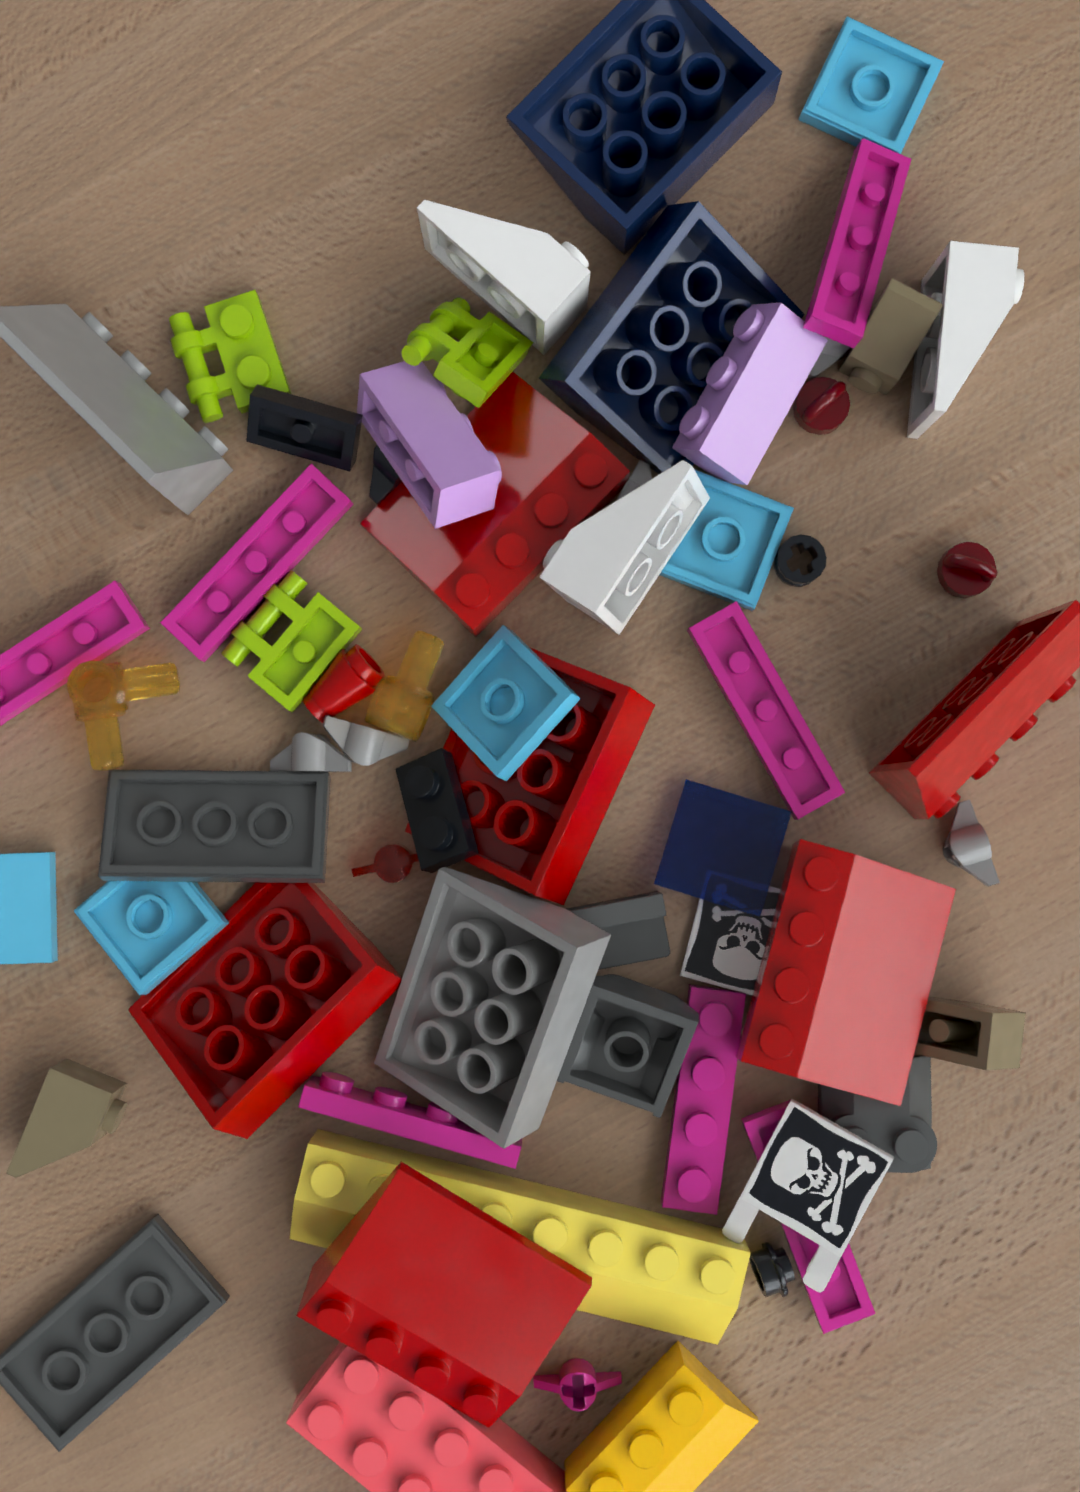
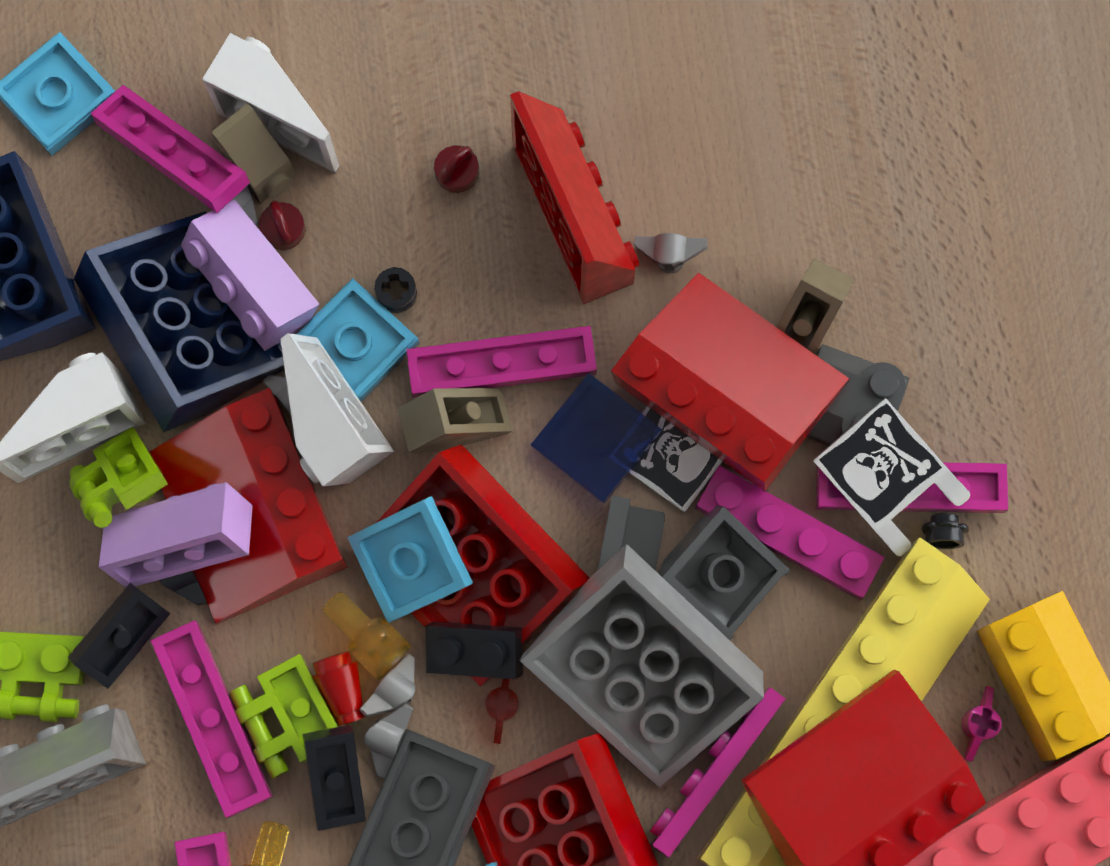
camera: 65 degrees left, 10 degrees down
none -> black plate [302,725,366,831]
none -> dark tan slope [398,388,513,452]

